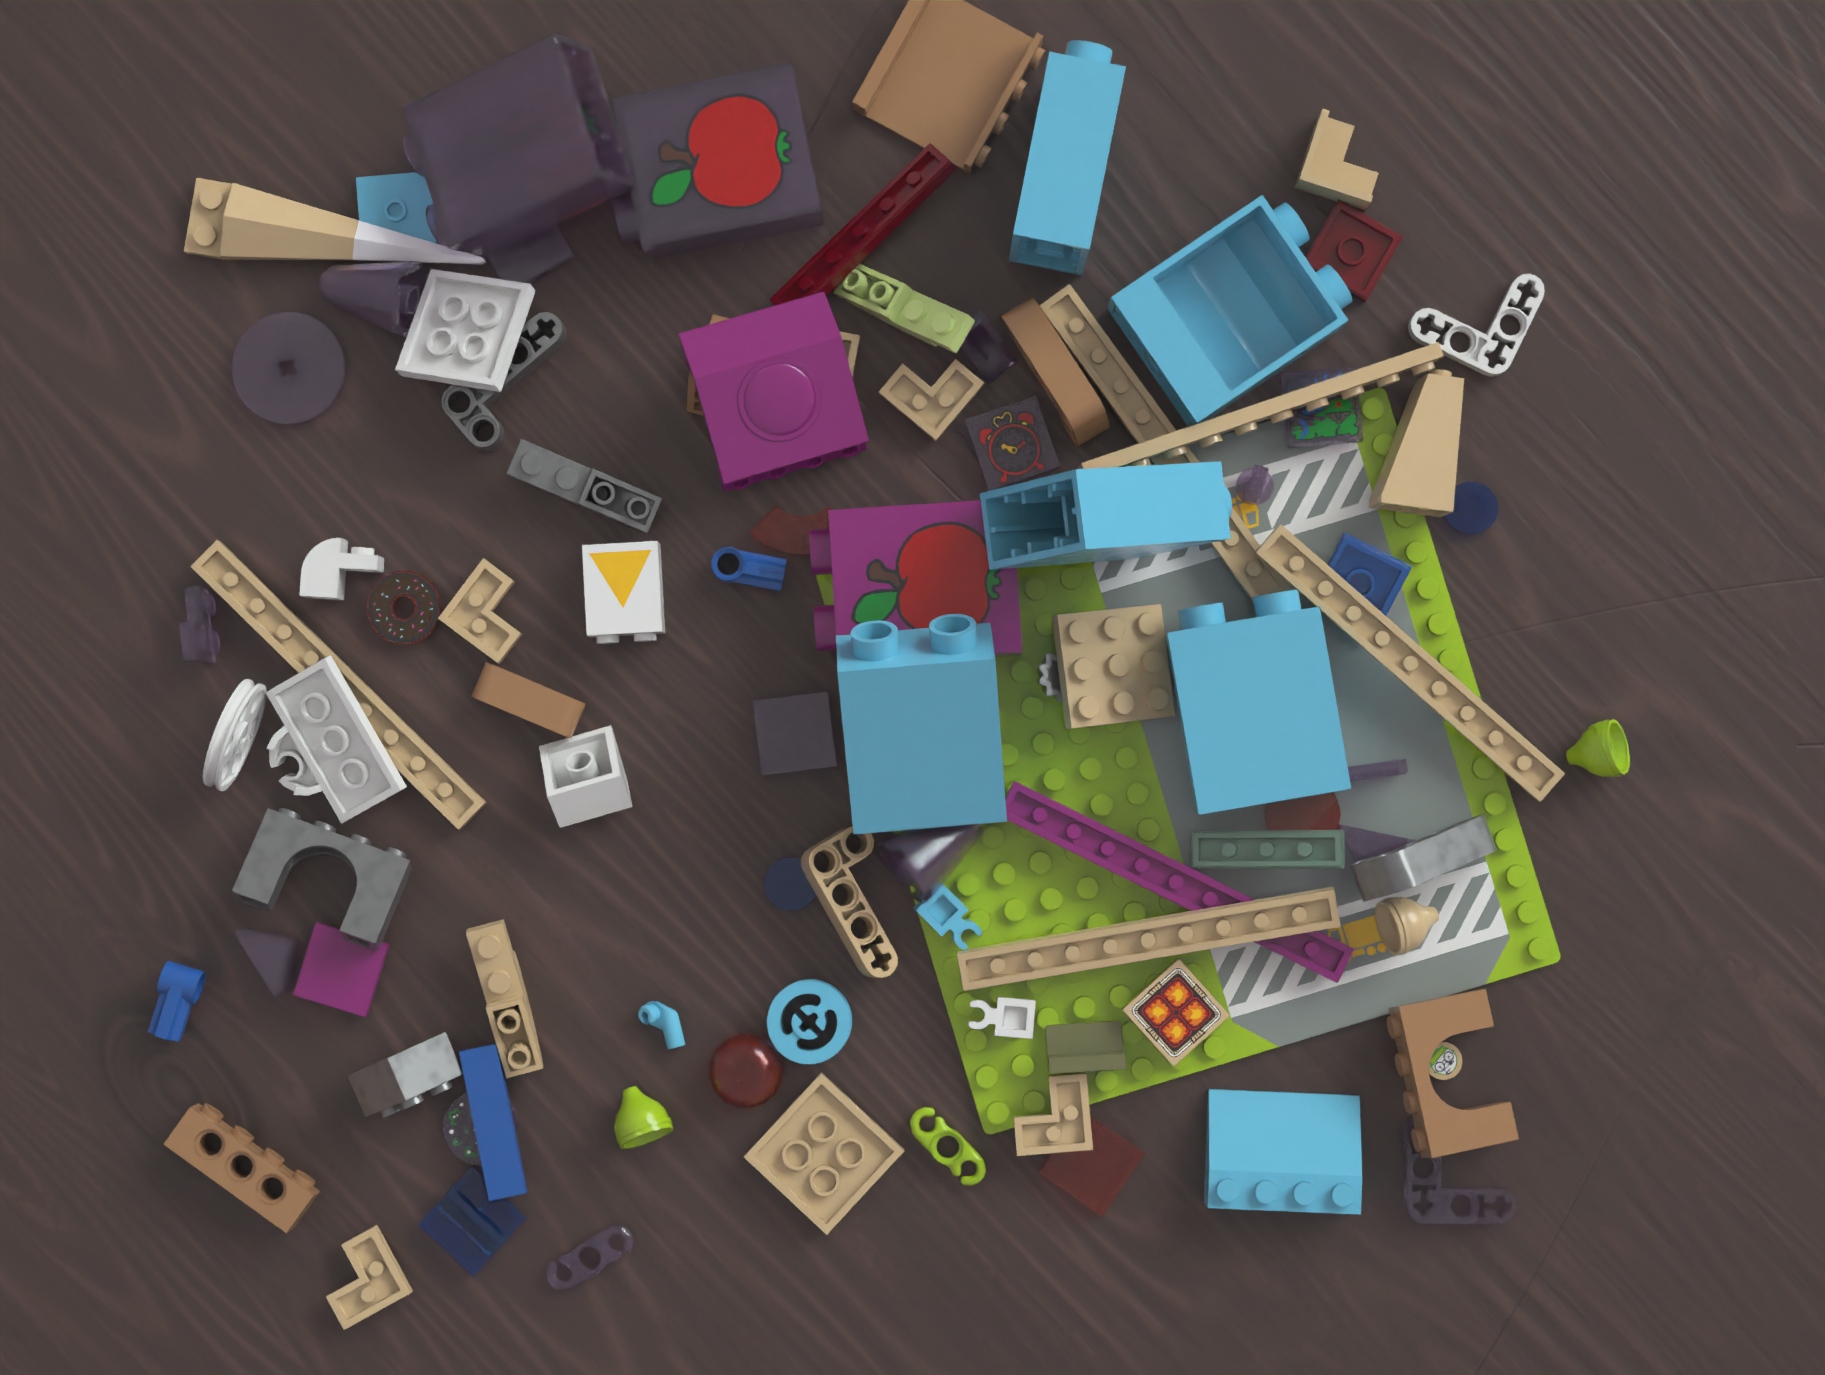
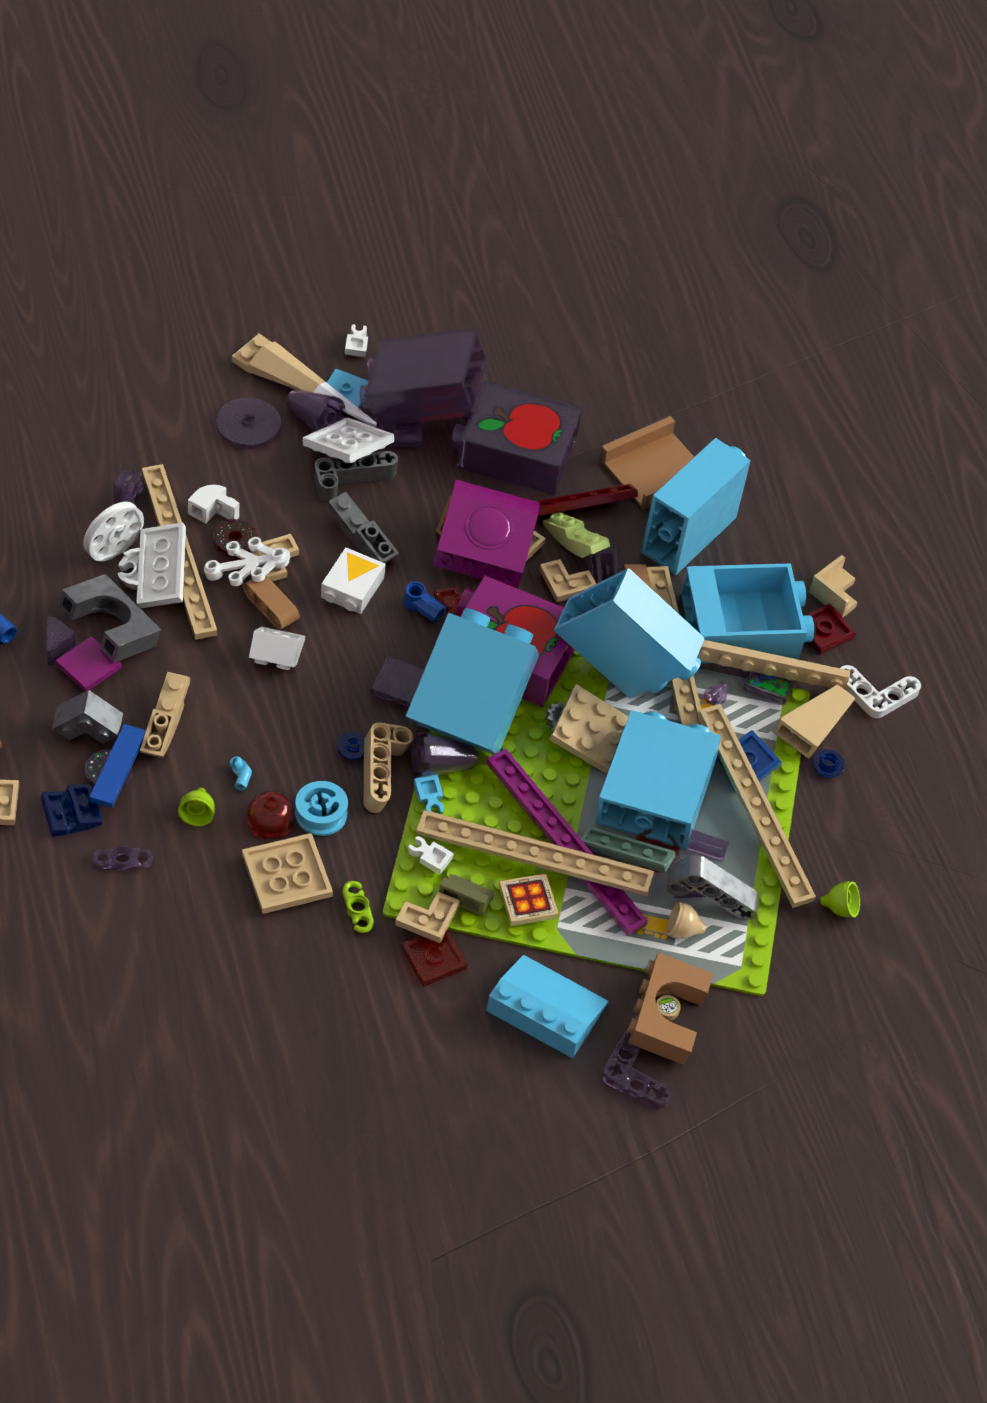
camera: 15 degrees right, 35 degrees down
none -> white plant [204,537,290,586]
none -> white plate [345,324,368,357]

